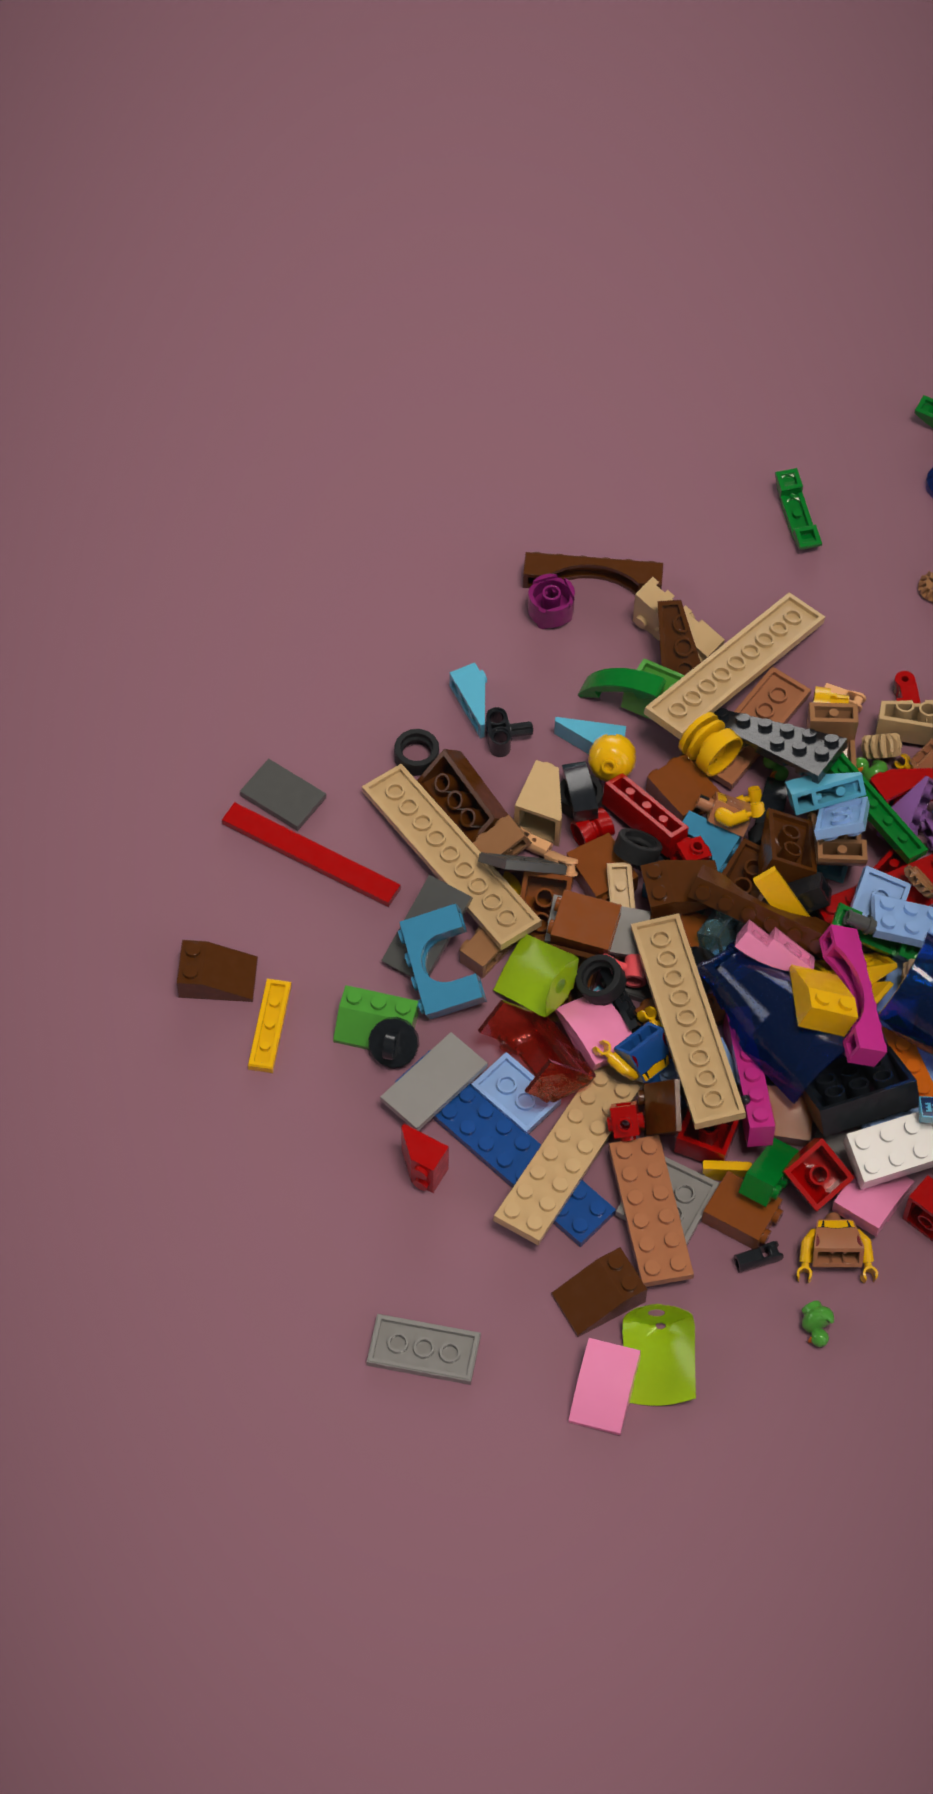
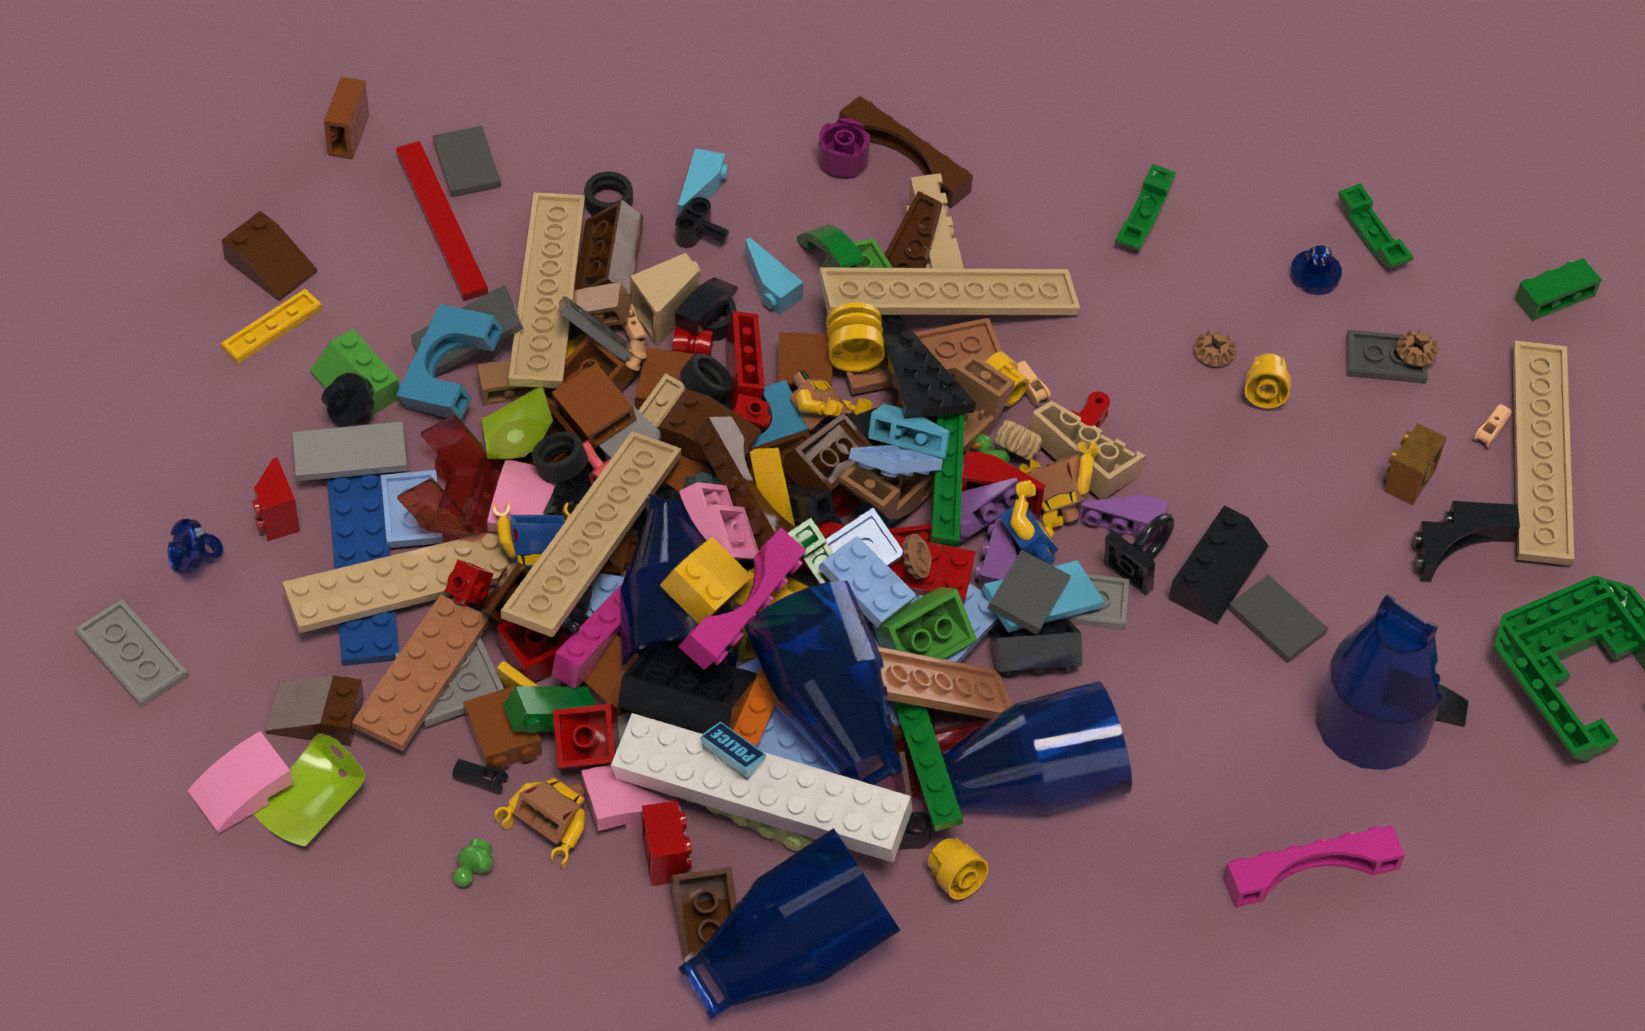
camera: 35 degrees right, 5 degrees down
yellow cylinder [588,734,636,782] -> none
dark grey pin [843,909,877,935] -> none
none -> clear blue tile [168,518,223,575]
none -> dark orange brick [324,77,369,160]

